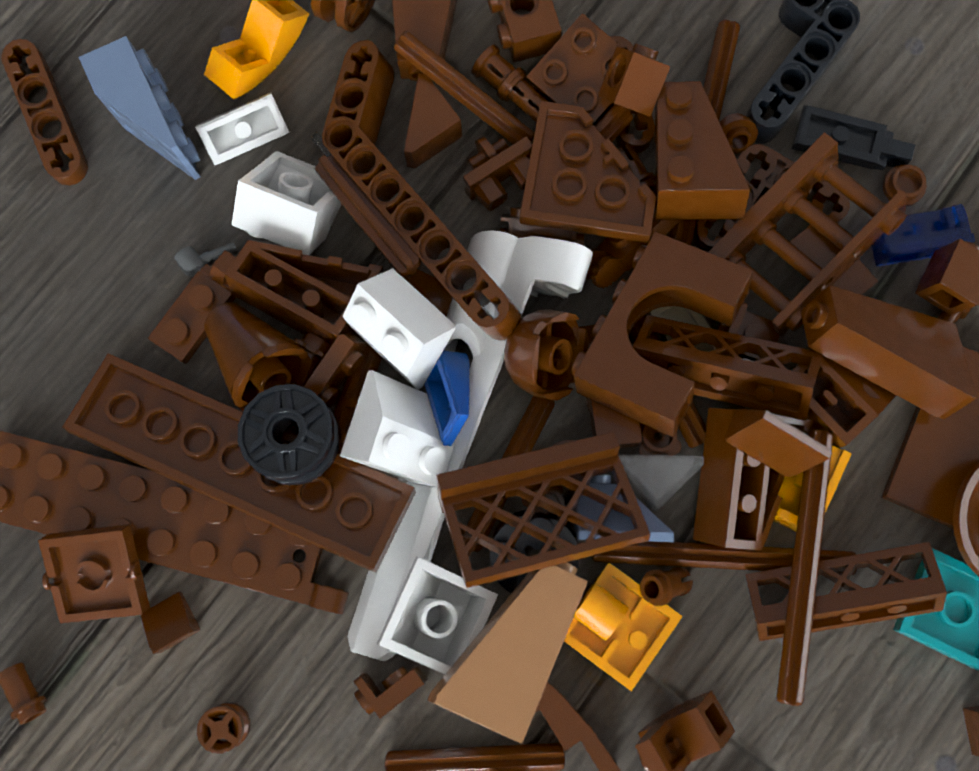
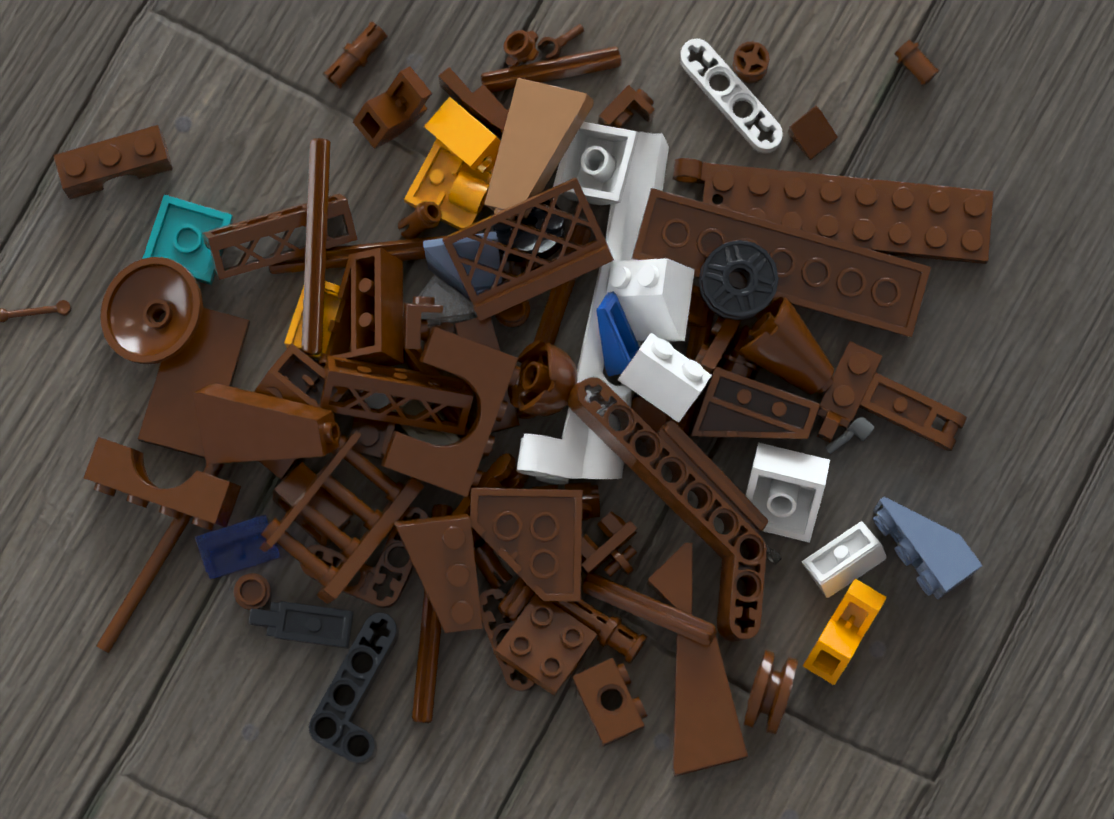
camera: 170 degrees right, 0 degrees up
reddish brown beam [1,39,88,186] -> none
reddish brown plate [38,524,150,624] -> none
reddish brown brick [598,43,671,117] -> none
reddish brown plate [719,113,758,154] -> none
reddish brown slope [725,409,832,477] -> none
none -> reddish brown bracket [403,296,443,349]
none -> light orange hinge [424,97,501,173]
none -> white beam [680,39,783,154]
none -> reddish brown plate [859,373,967,451]

